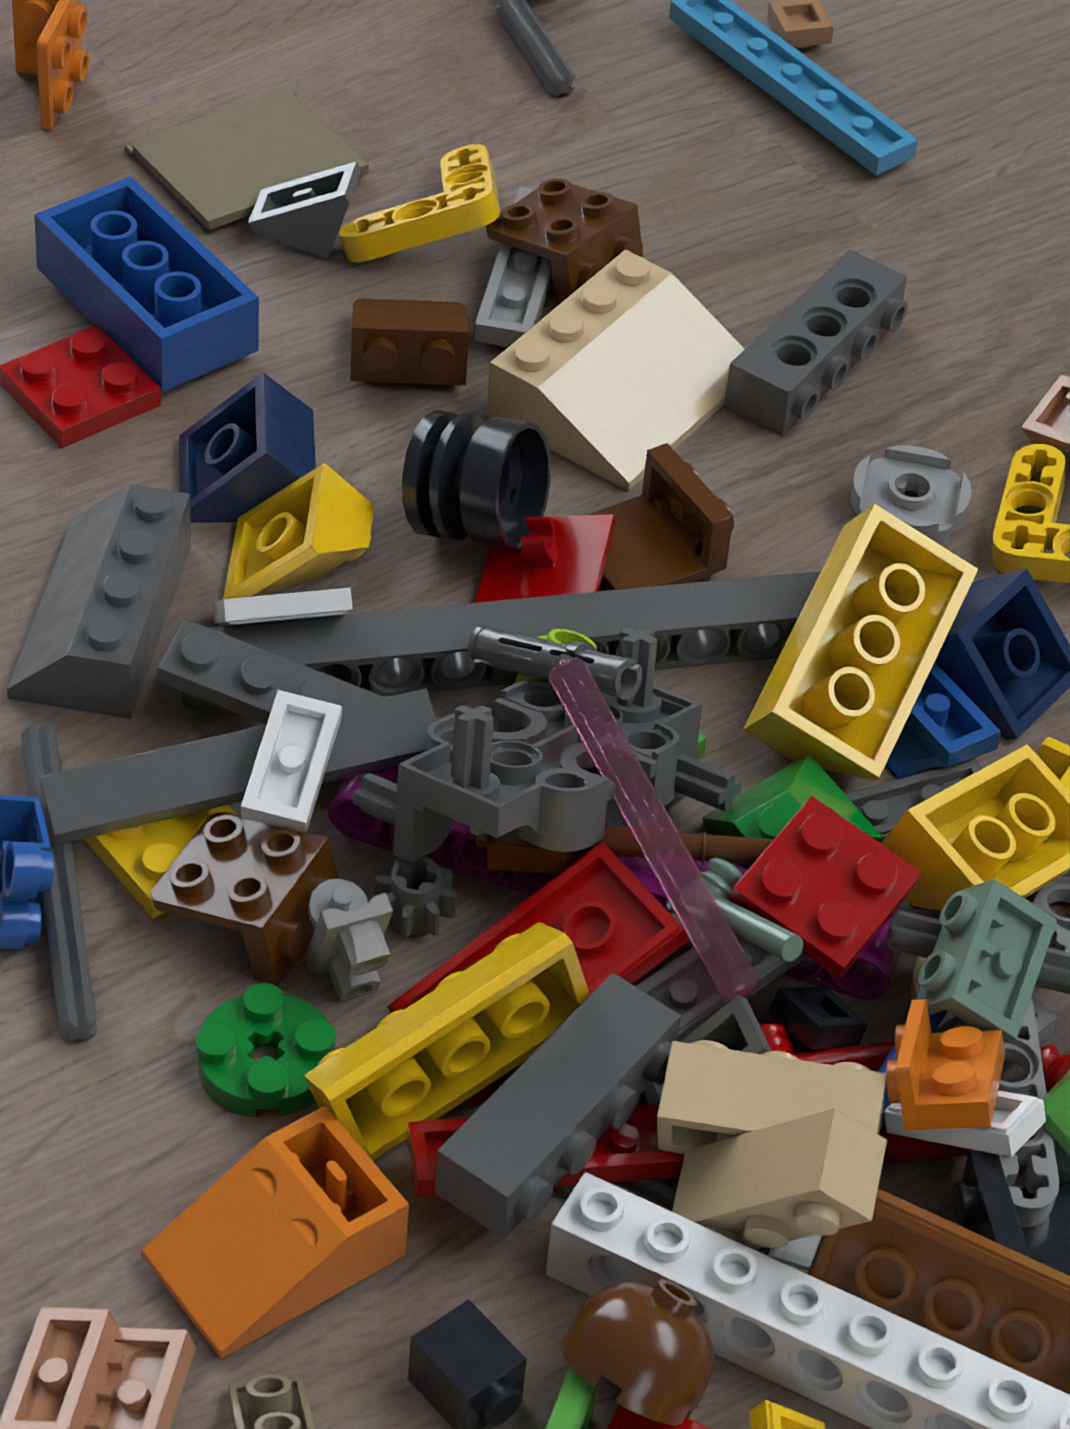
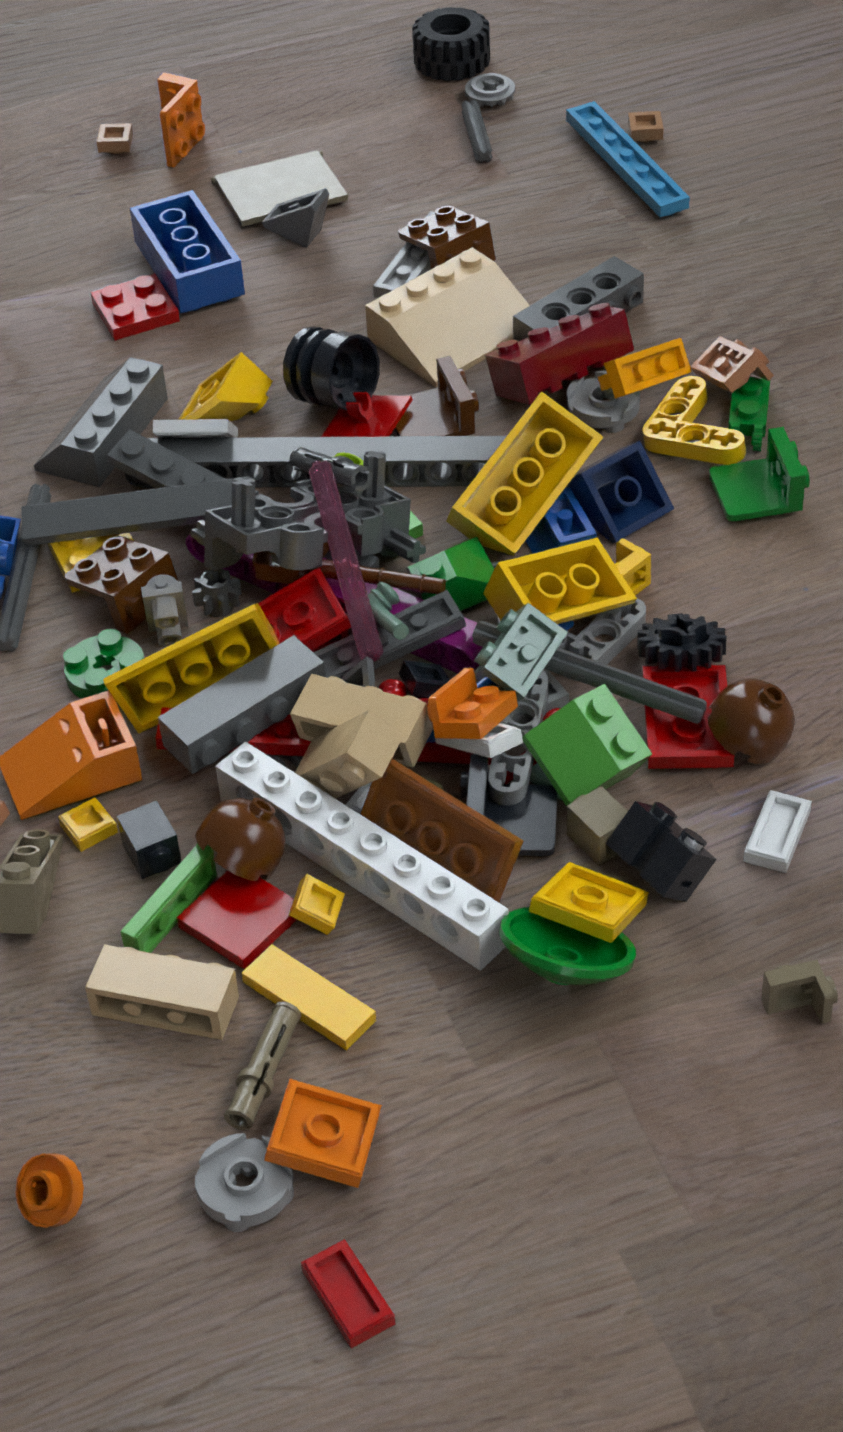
camera: 20 degrees right, 0 degrees up
dark blue slope [179,372,316,523] -> none
white plate [241,690,342,832] -> none
yellow beam [338,144,501,262] -> none
reddish brown bracket [350,298,469,386] -> none
red plate [729,795,922,979] -> none
none -> yellow tile [58,797,118,852]
none -> dark red wedge [485,303,634,405]
none -> light orange hinge [598,338,692,399]

